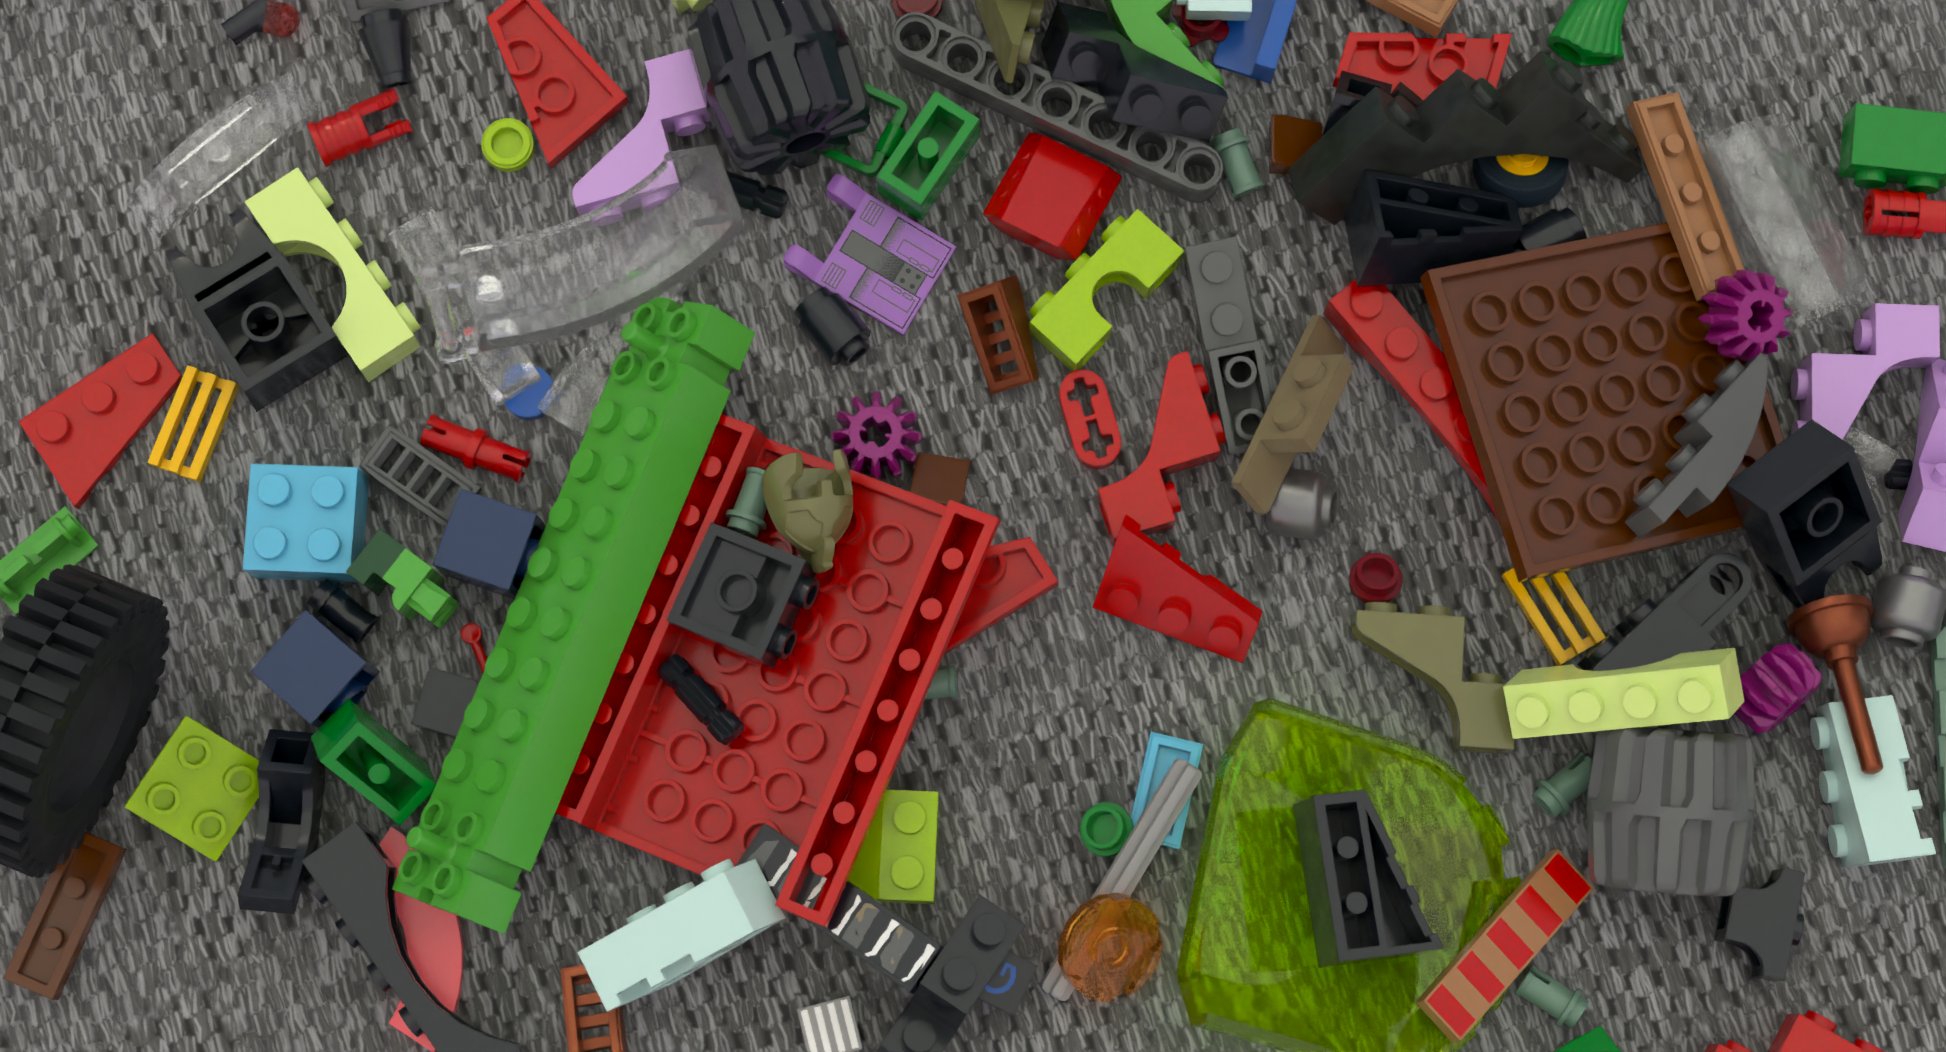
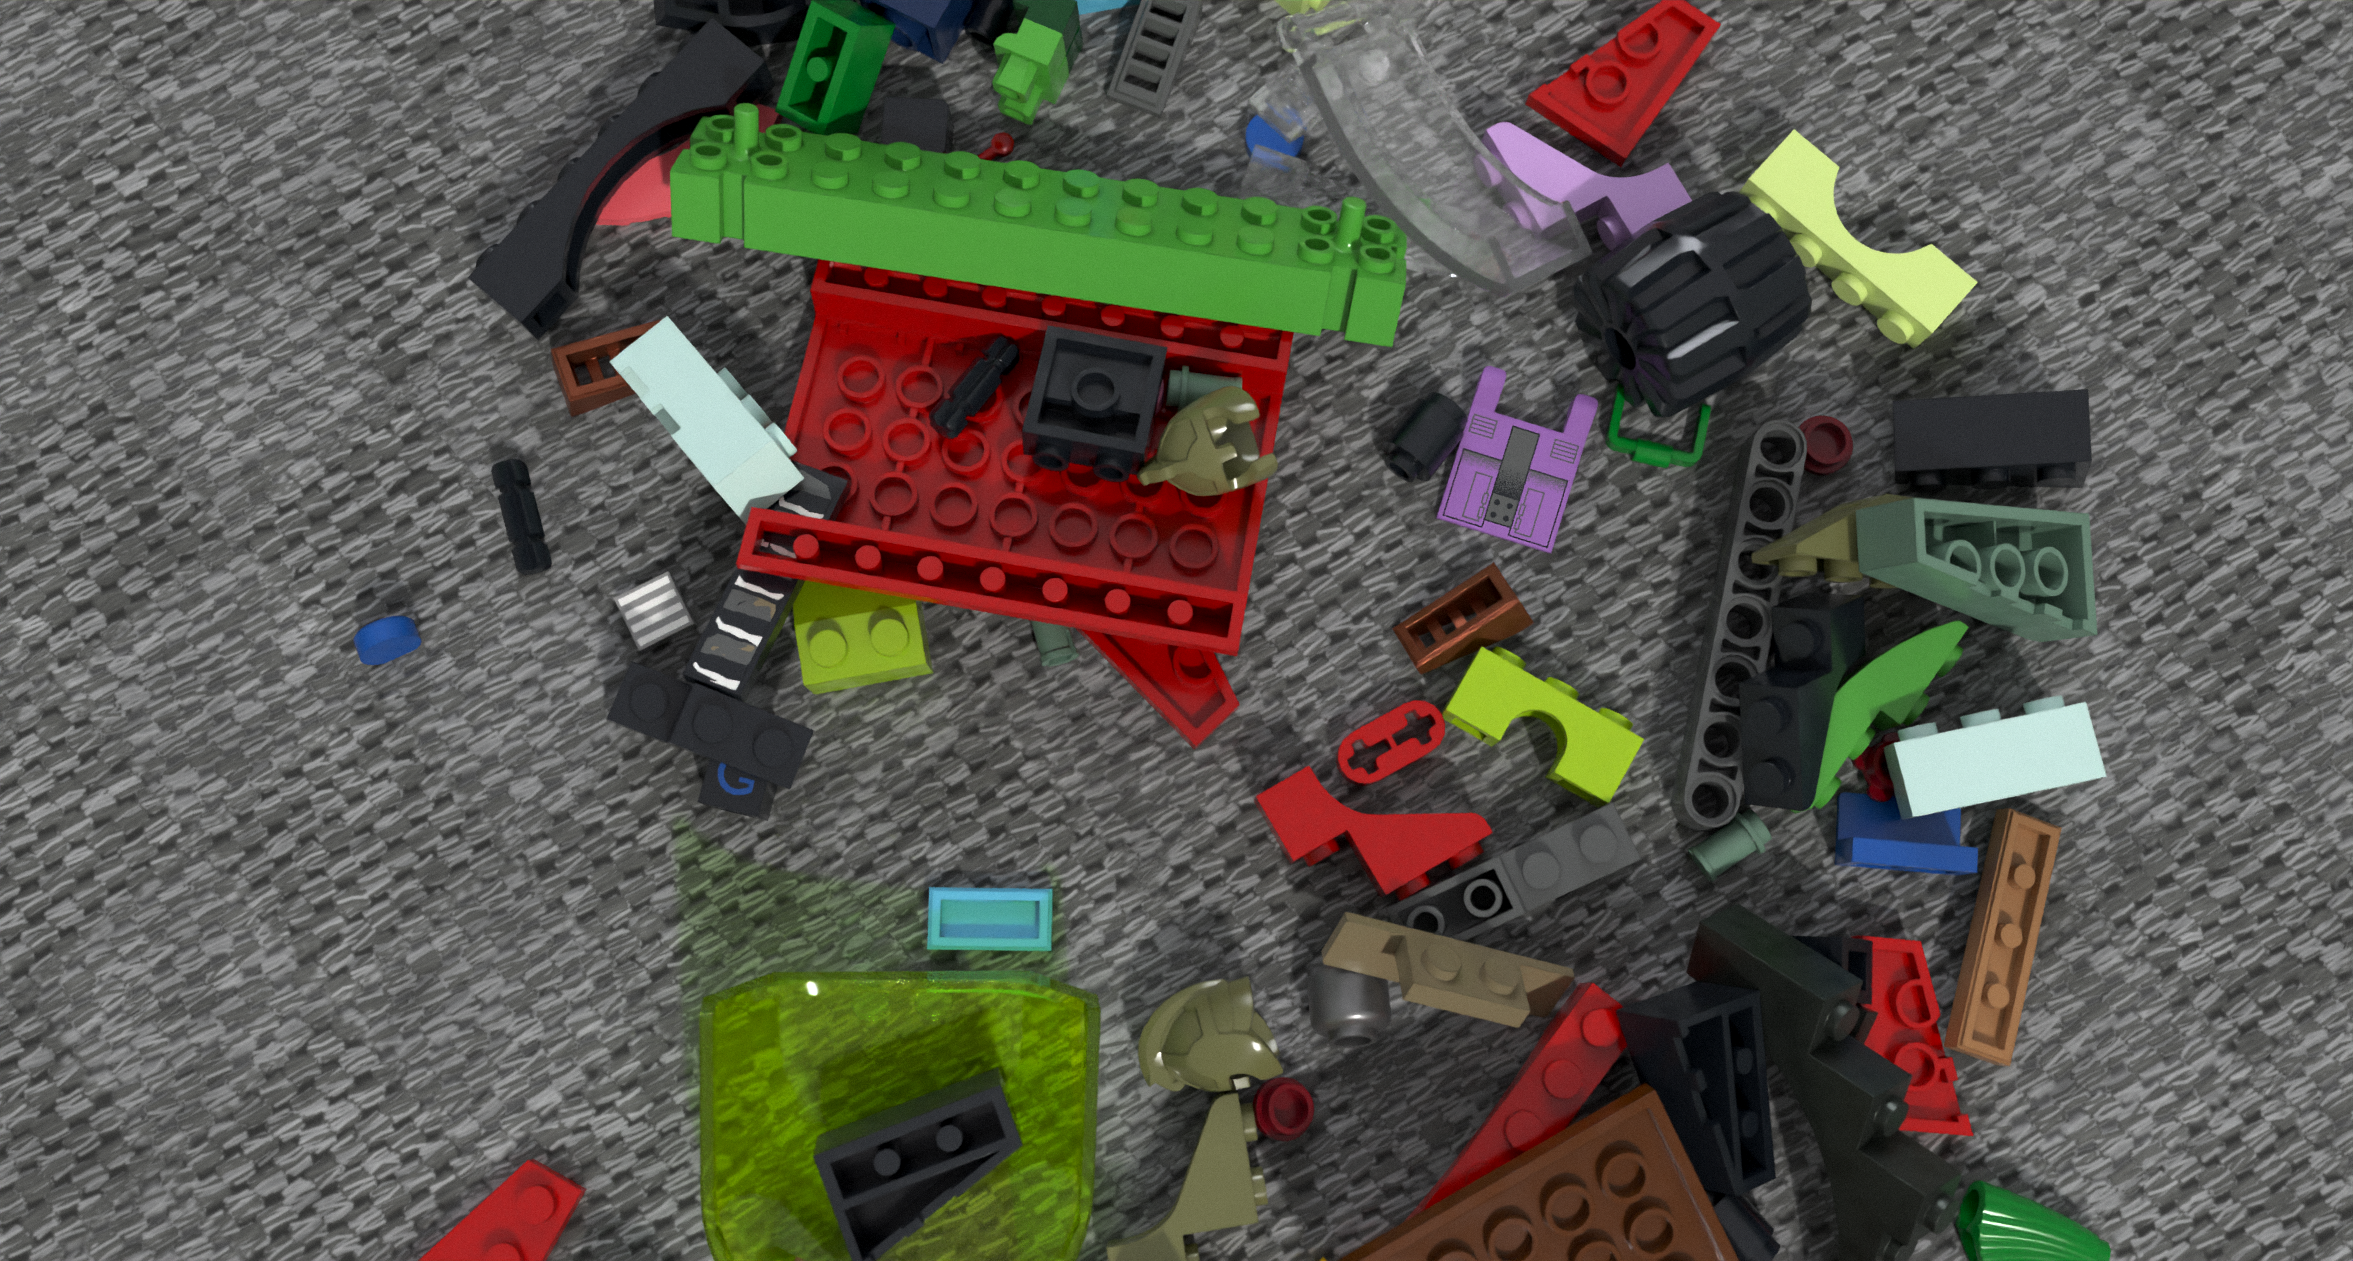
camera: 75 degrees right, 0 degrees up
red pin [420,414,532,484] -> none
dark blue head [432,489,546,599] -> none
lime tile [481,118,535,172] -> none
black axle [686,161,788,219] -> none
magenta gear [831,391,922,481] -> none
green brick [877,91,980,221] -> none
reddish brown slope [910,452,970,506] -> none
red slope [983,132,1122,260] -> none
light grey axle [1041,758,1202,1001] -> none
clear orange tile [1058,892,1162,1002] -> none
green plate [1080,802,1134,857] -> none
red wing [1092,514,1263,663] -> none
reddish brown slope [1269,114,1322,174] -> none
black wheel [1472,154,1569,208] -> none
none -> olive helmet [1138,976,1283,1093]

